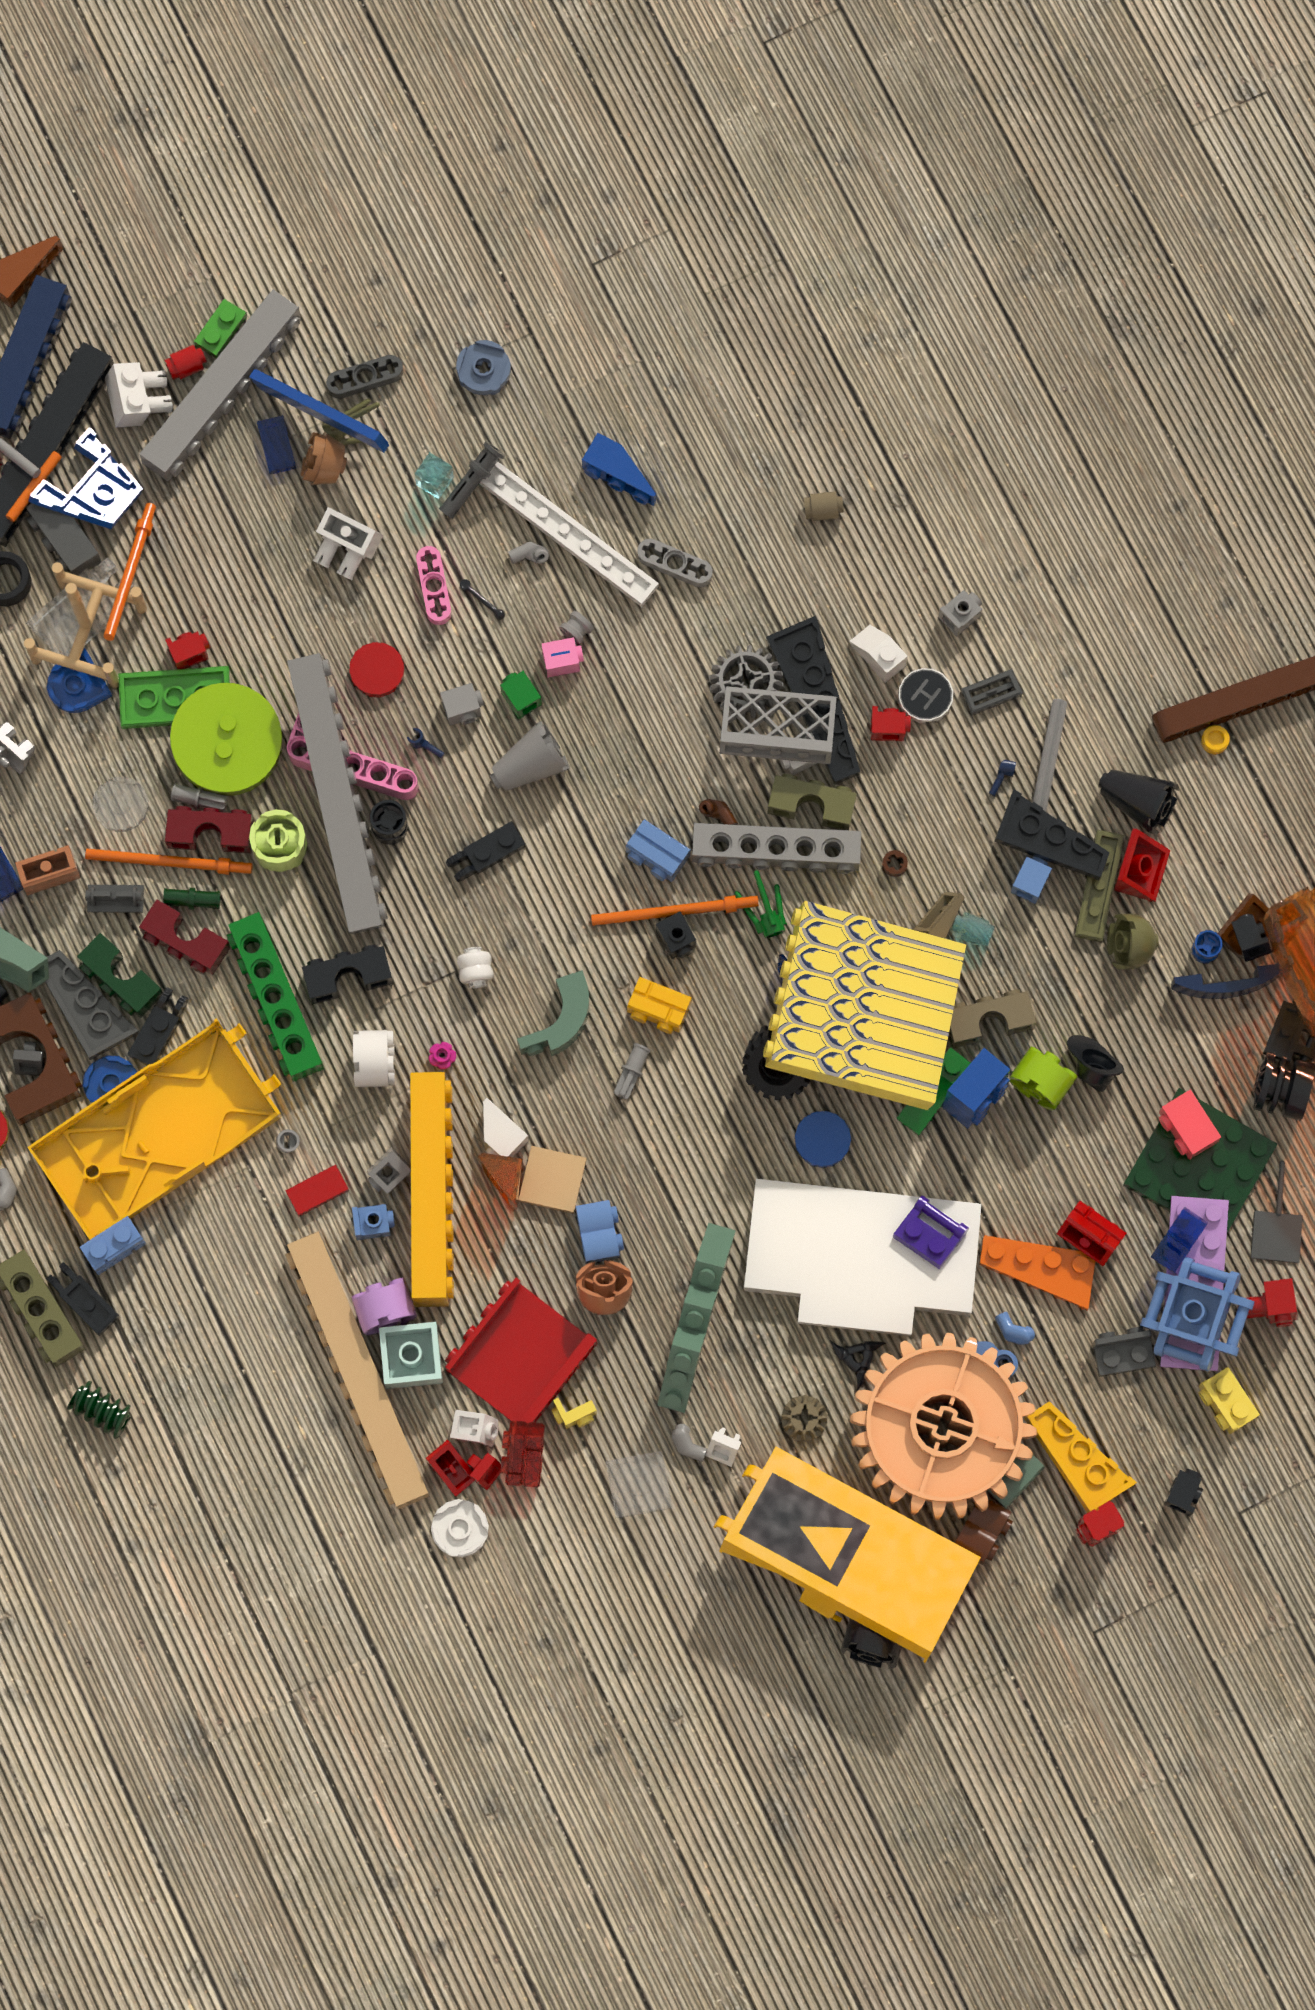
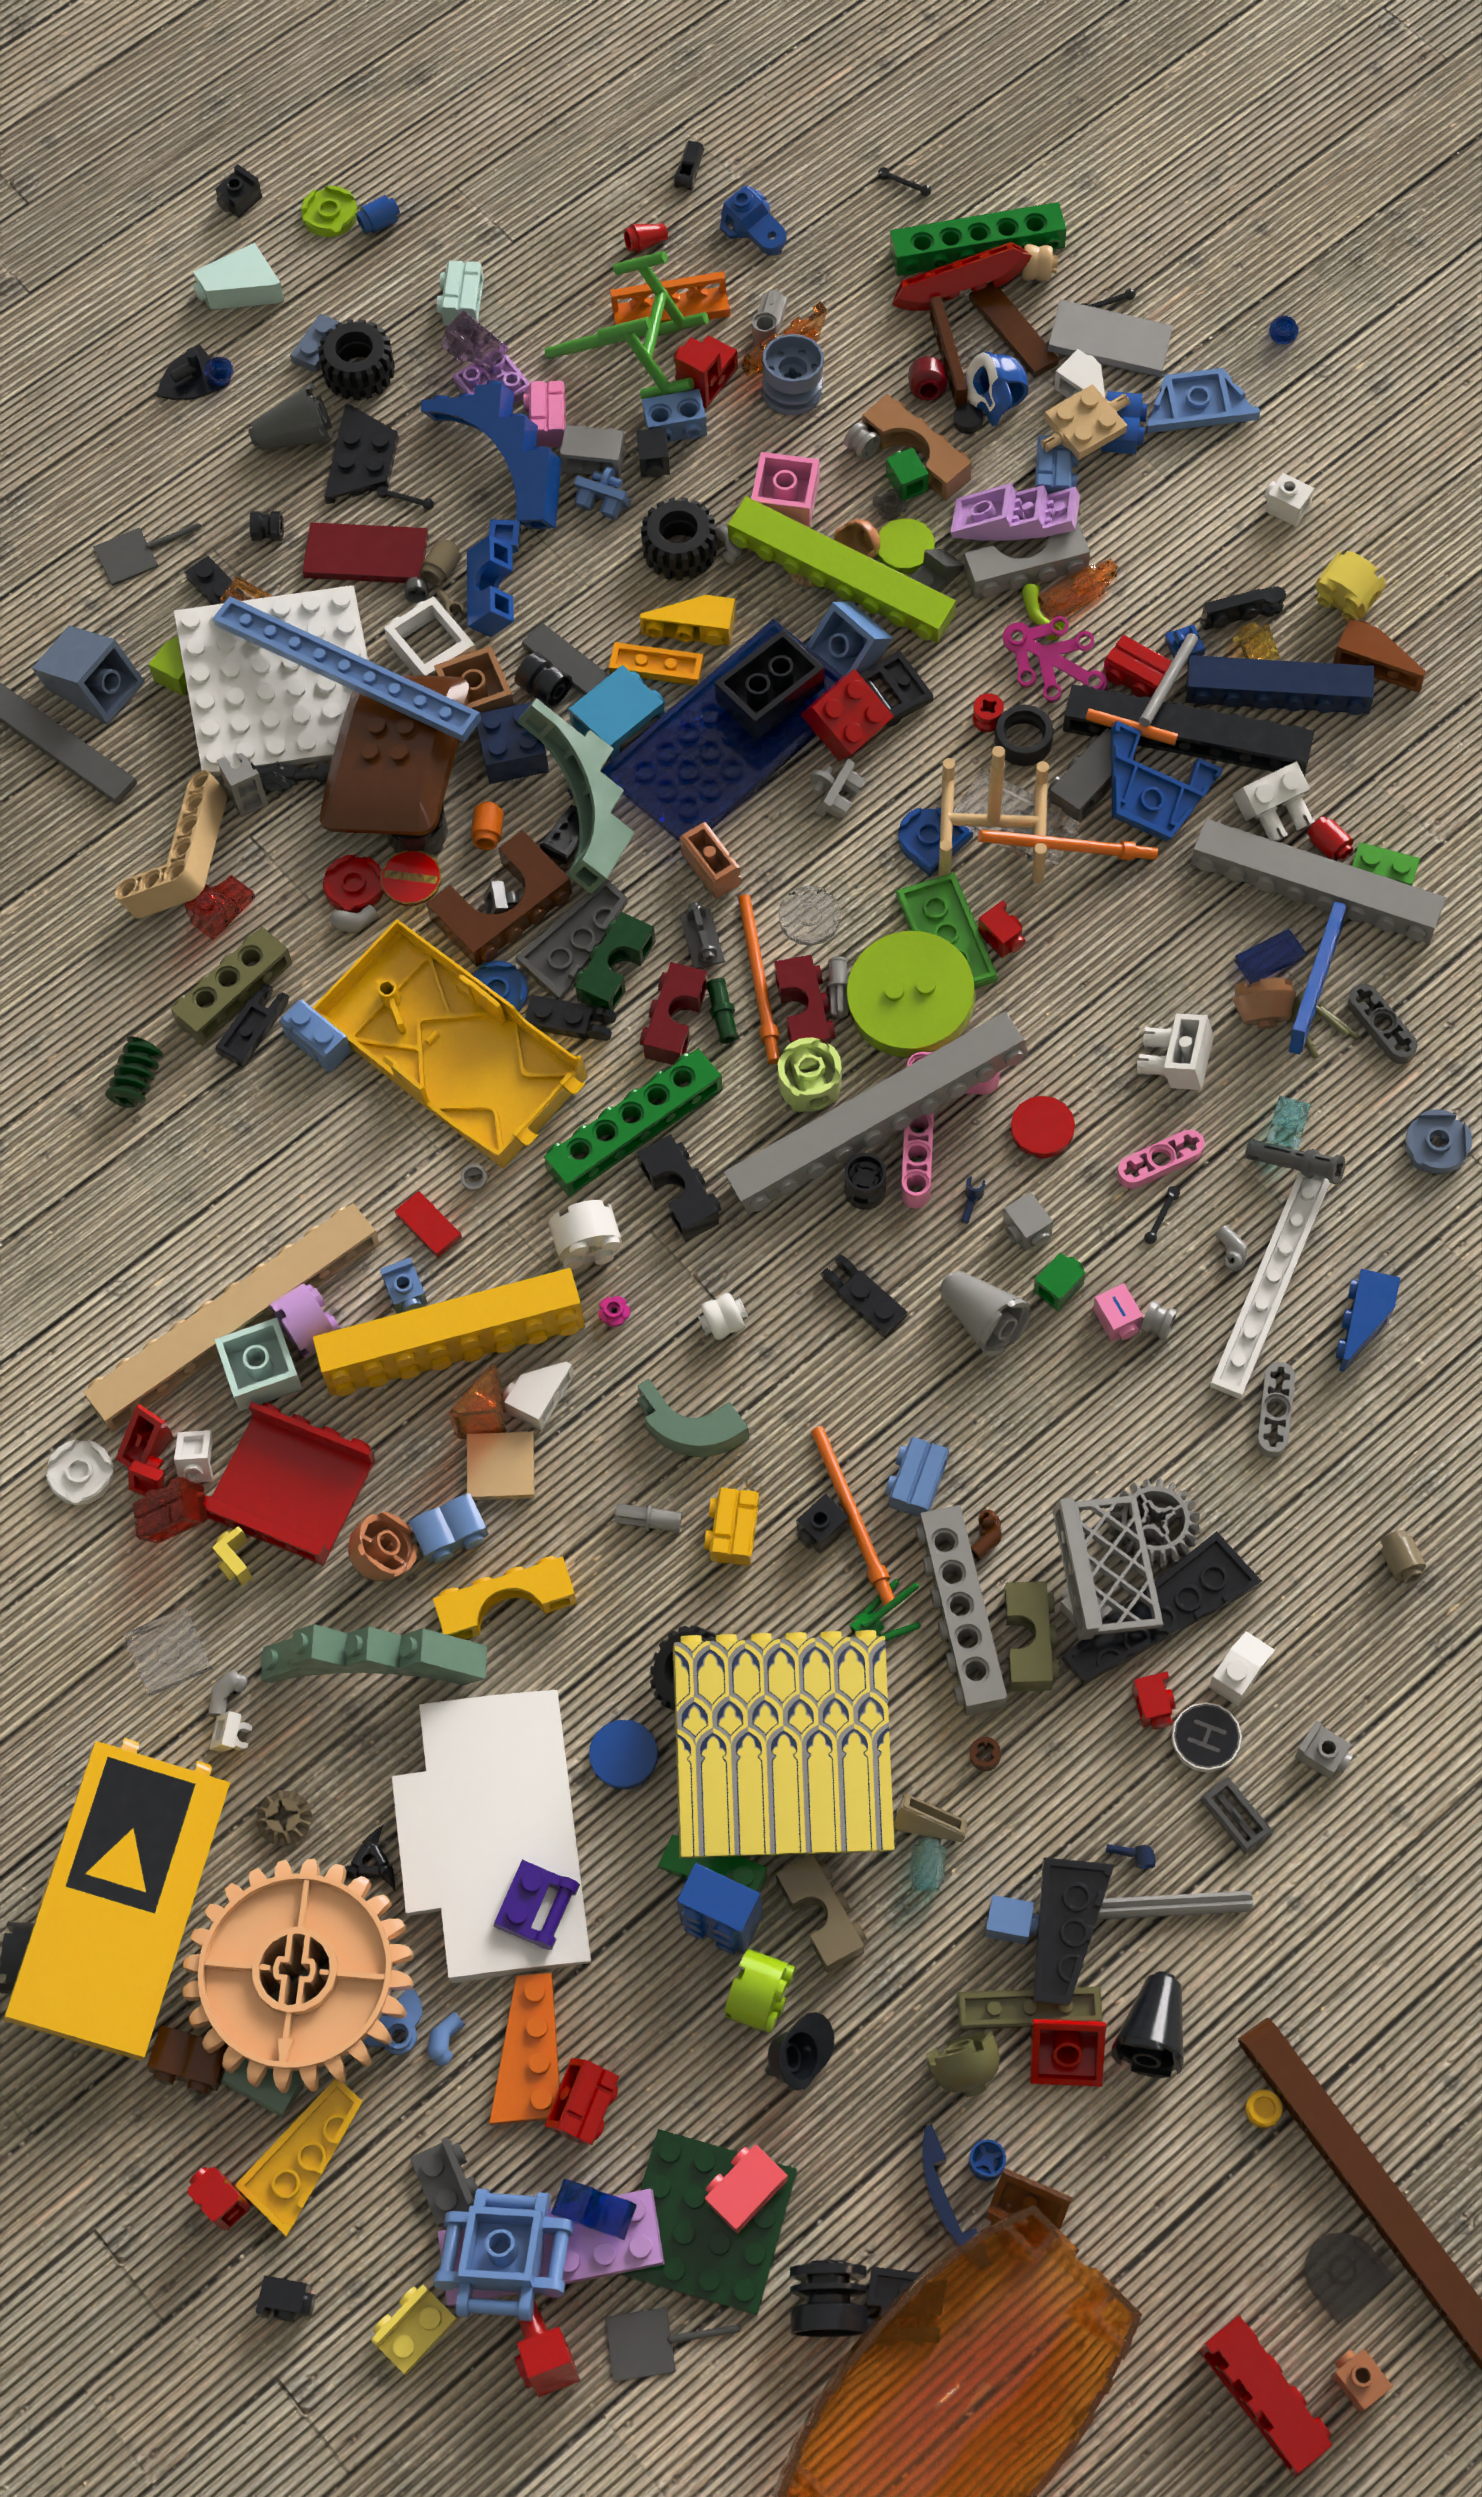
camera: 80 degrees right, 10 degrees down
light grey brick [367,1146,411,1194] -> none
black brick [1231,914,1272,962] -> none
none -> yellow arch [433,1556,577,1640]

